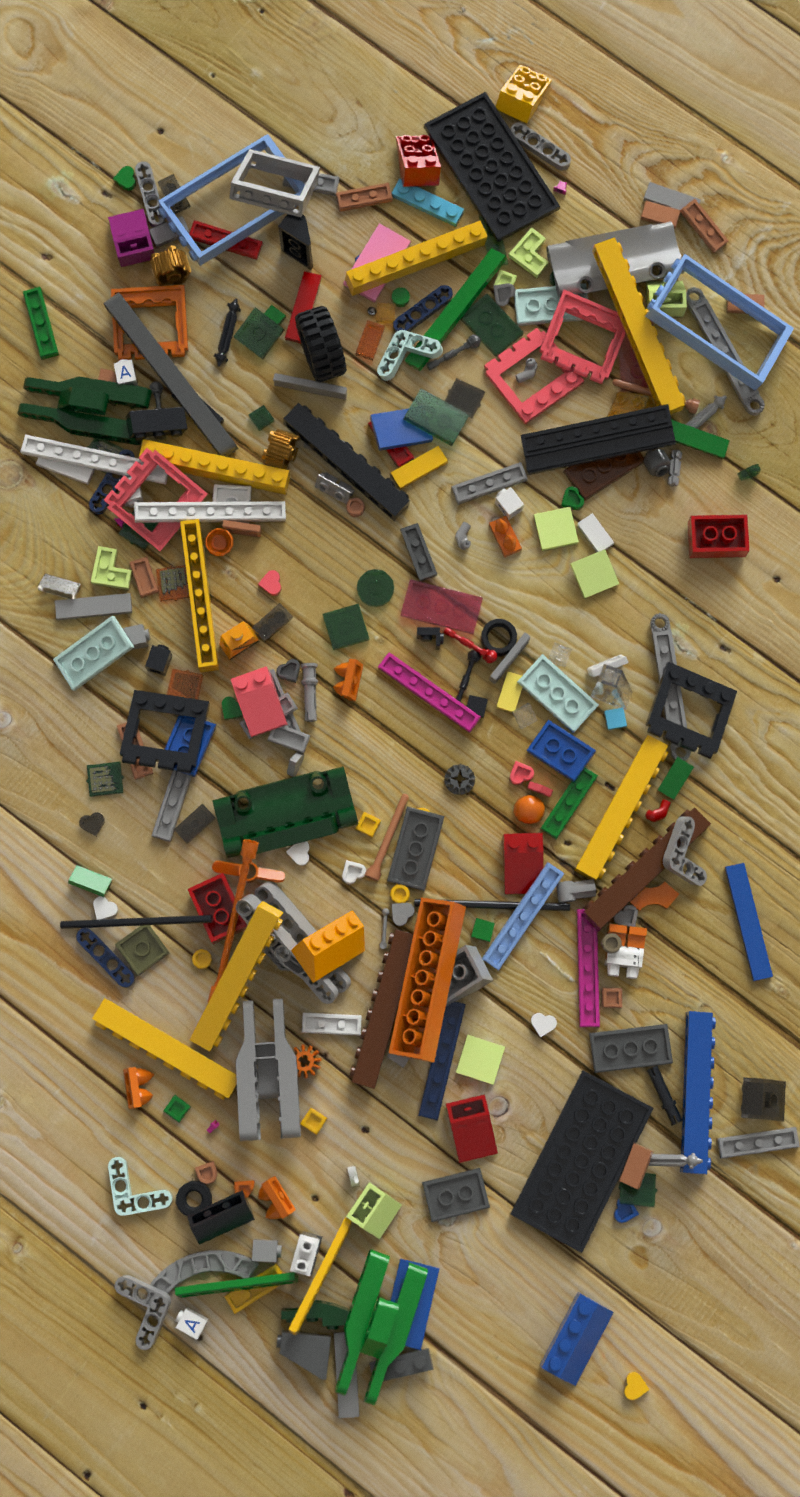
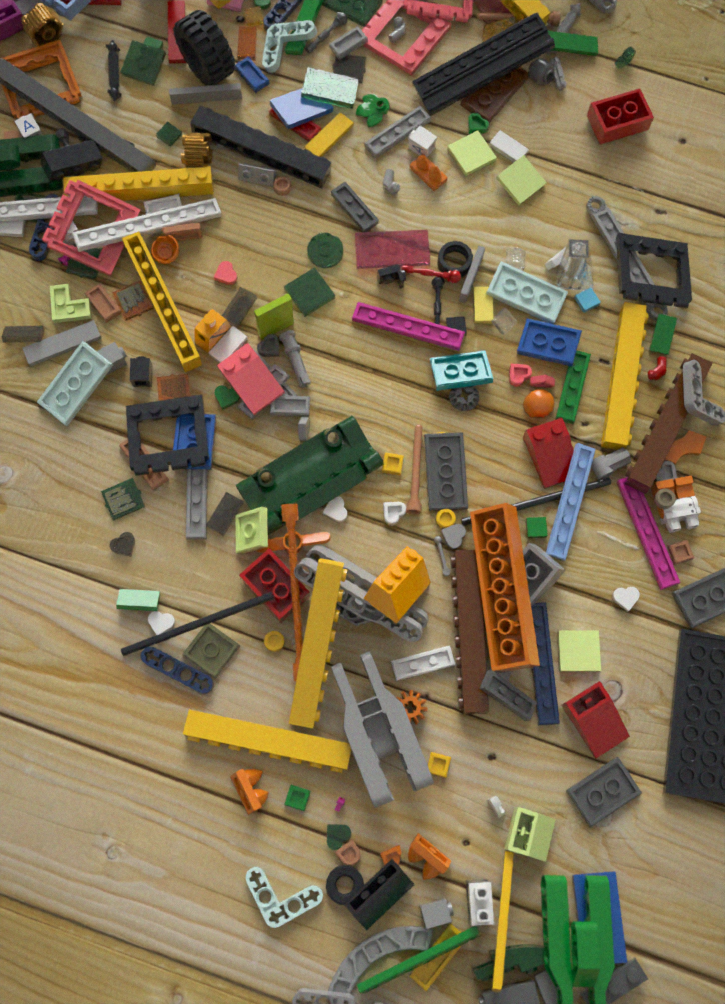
camera: 20 degrees left, 5 degrees down
orange tile [333,659,363,701] -> none
none -> white tile [209,326,248,363]
none -> blue tile [235,57,270,93]
none -> yellowish green tile [235,507,268,554]
none -> lime tile [254,294,294,341]
none -> clear green tile [327,824,351,850]
none -> light grey tile [329,26,368,60]
none -> green plate [355,94,390,127]
none -> teal tile [430,350,493,391]
none -> dark grey plate [479,670,537,721]

